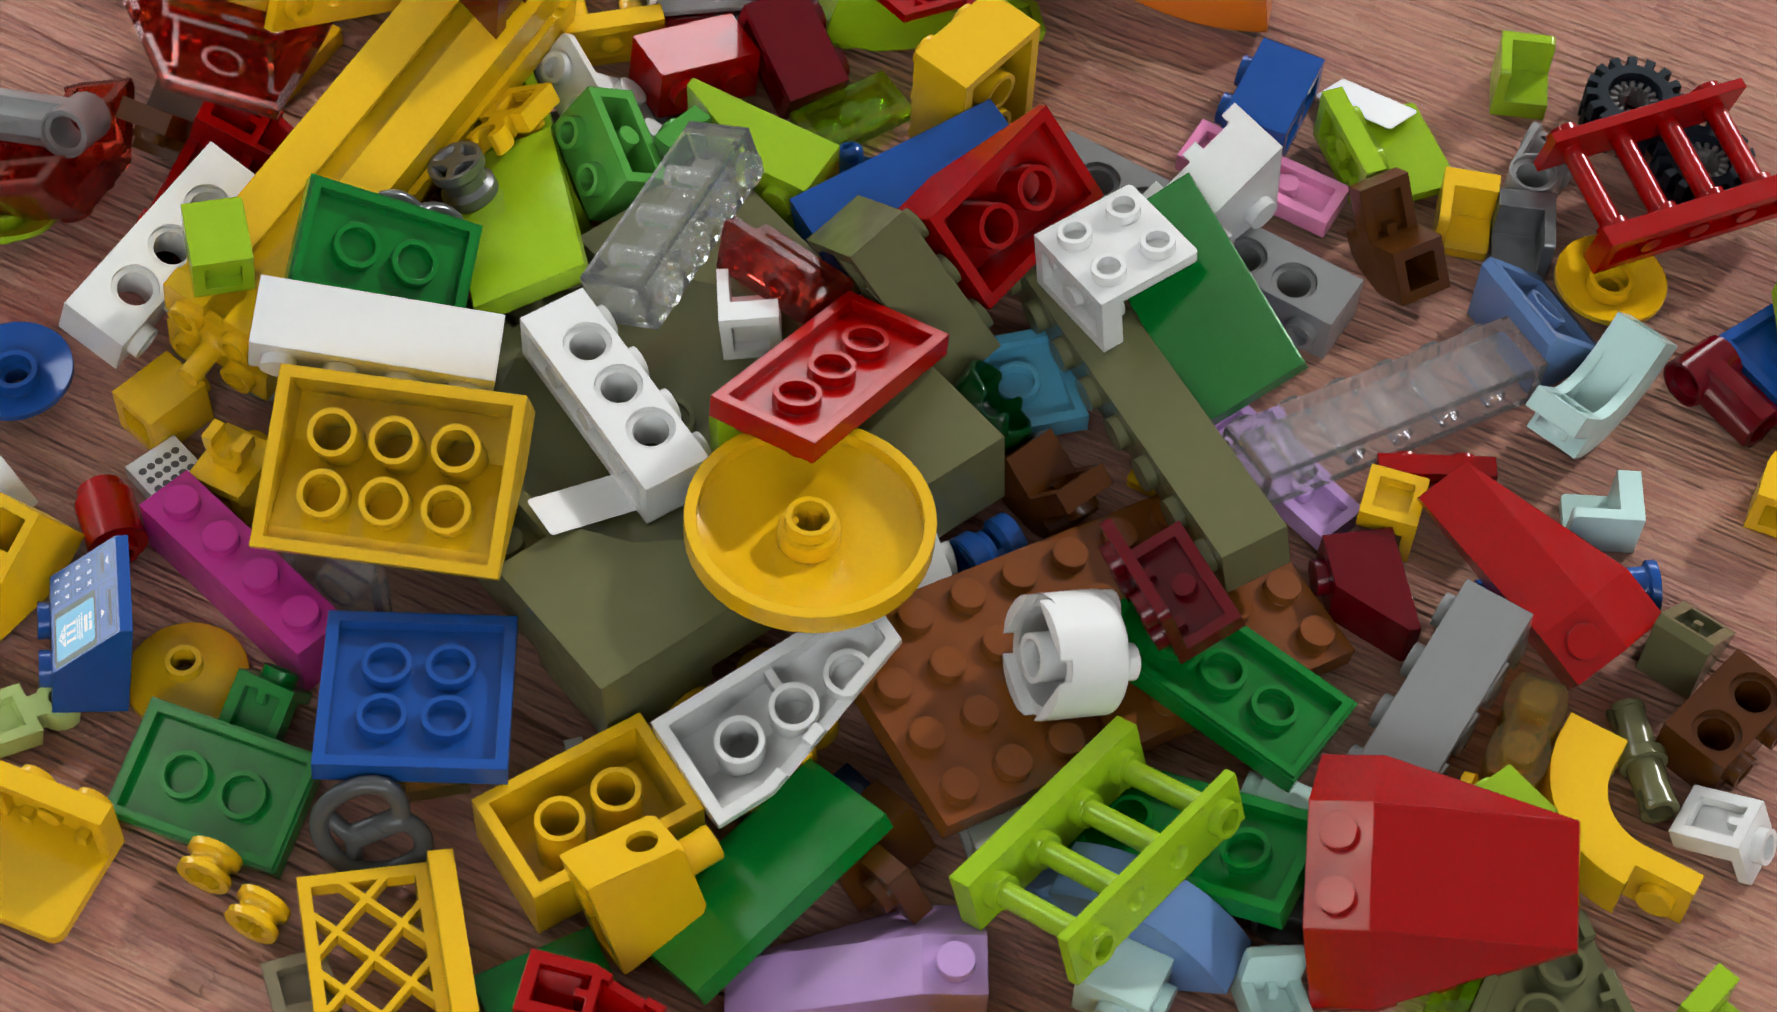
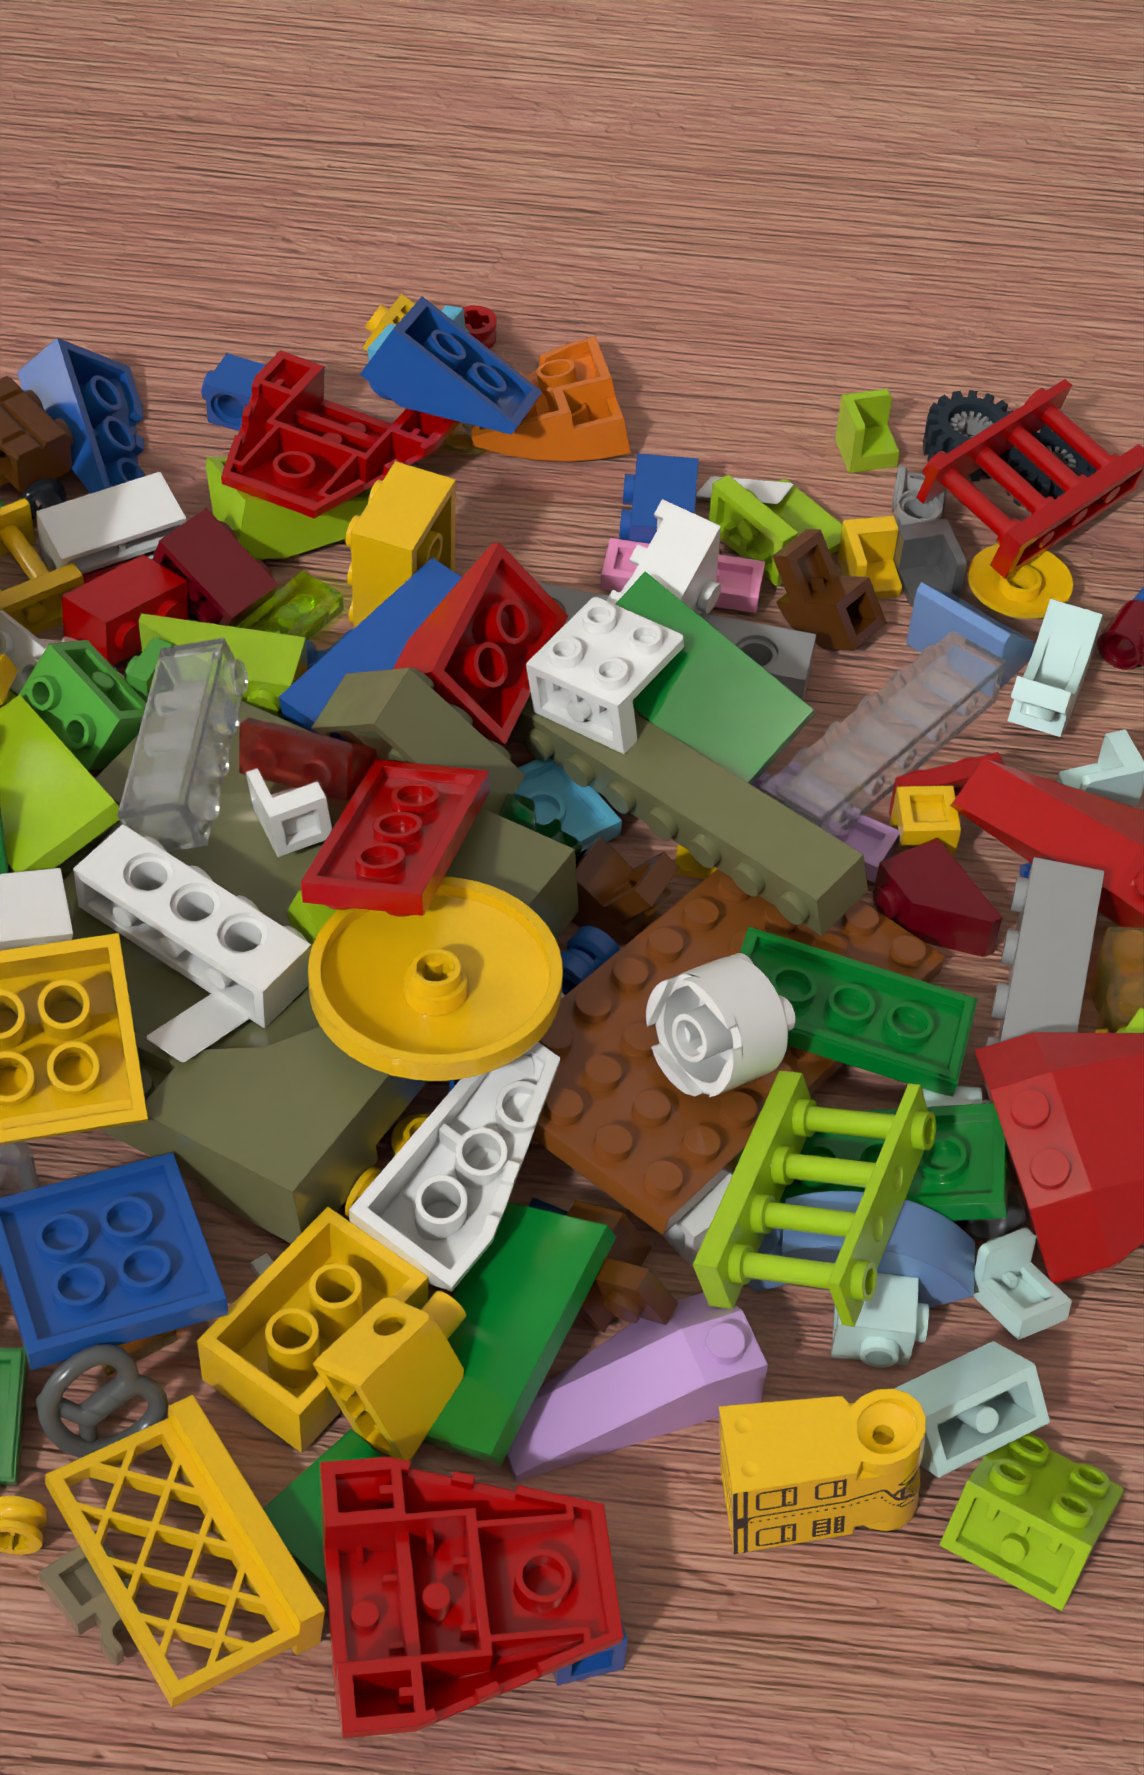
camera: 20 degrees left, 5 degrees down
dark red bracket [1098,518,1245,664] -> none

